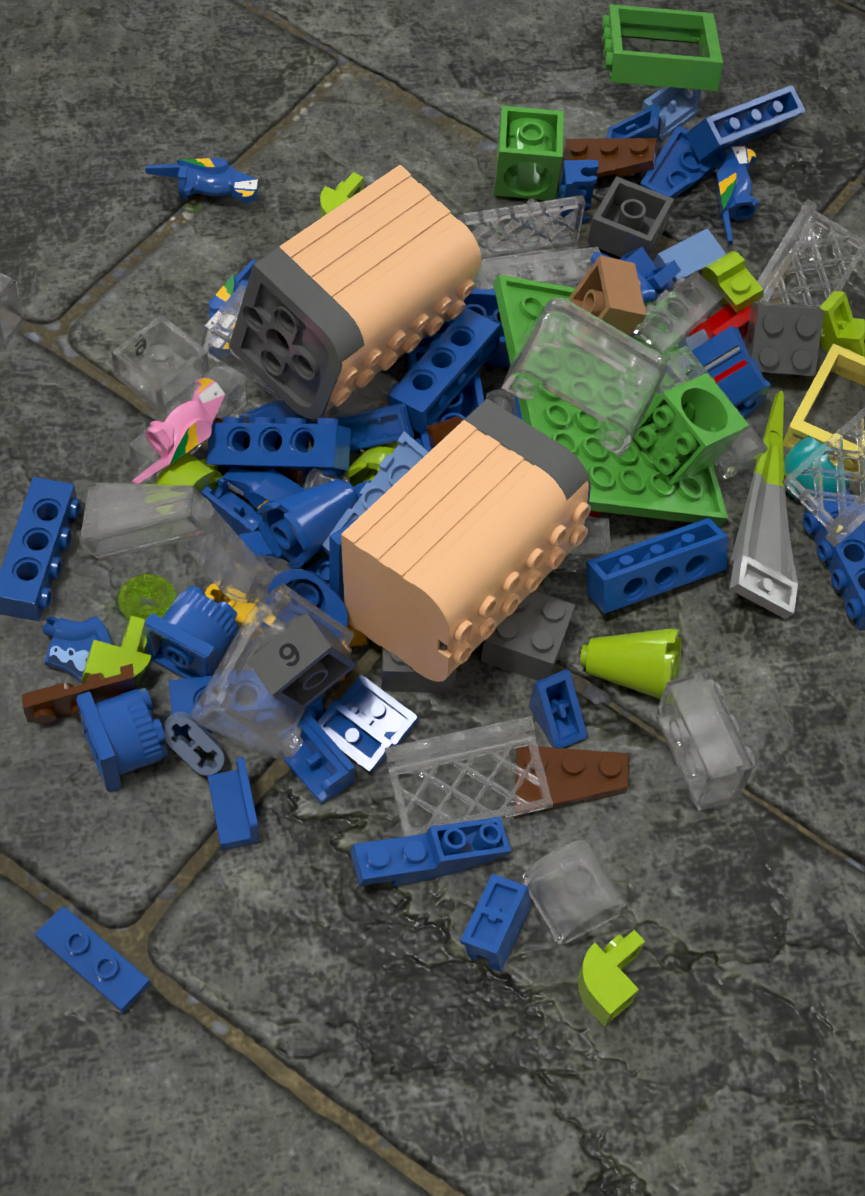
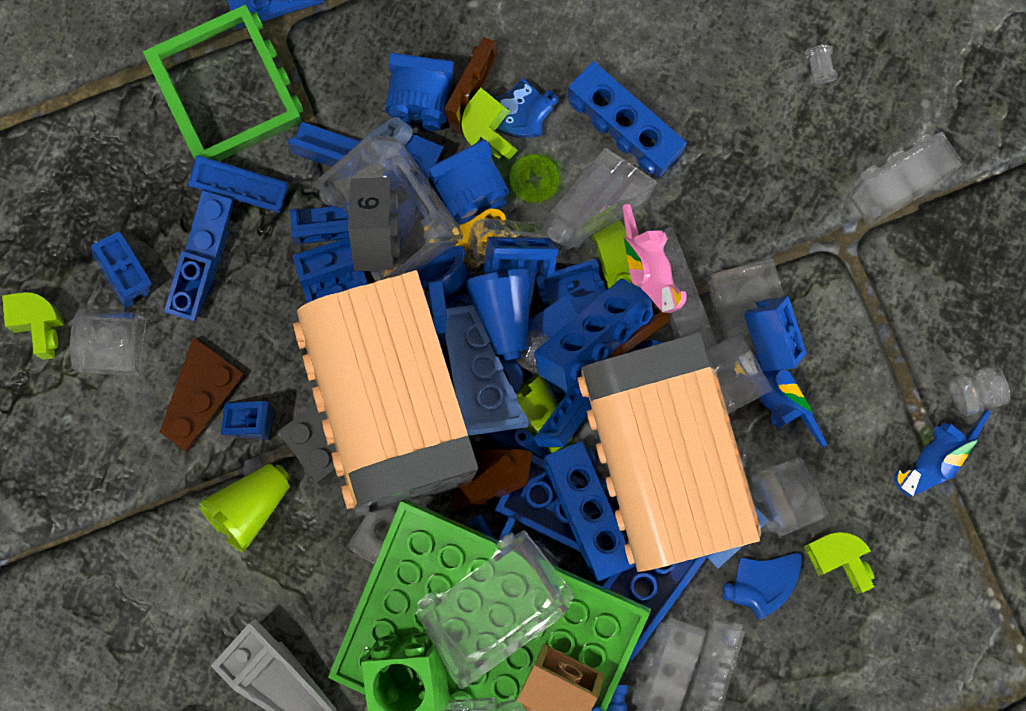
camera: 130 degrees right, 20 degrees up
clear fence [384,716,553,837] -> none
blue brick [586,518,728,614] -> none
clear brick [655,670,755,811] -> none
none -> bright green window [143,4,304,162]
none -> blue plate [188,155,289,213]
none -> blue hinge [484,237,558,277]
none -> blue hinge [744,295,807,372]
none -> clear wheel [949,364,1010,418]

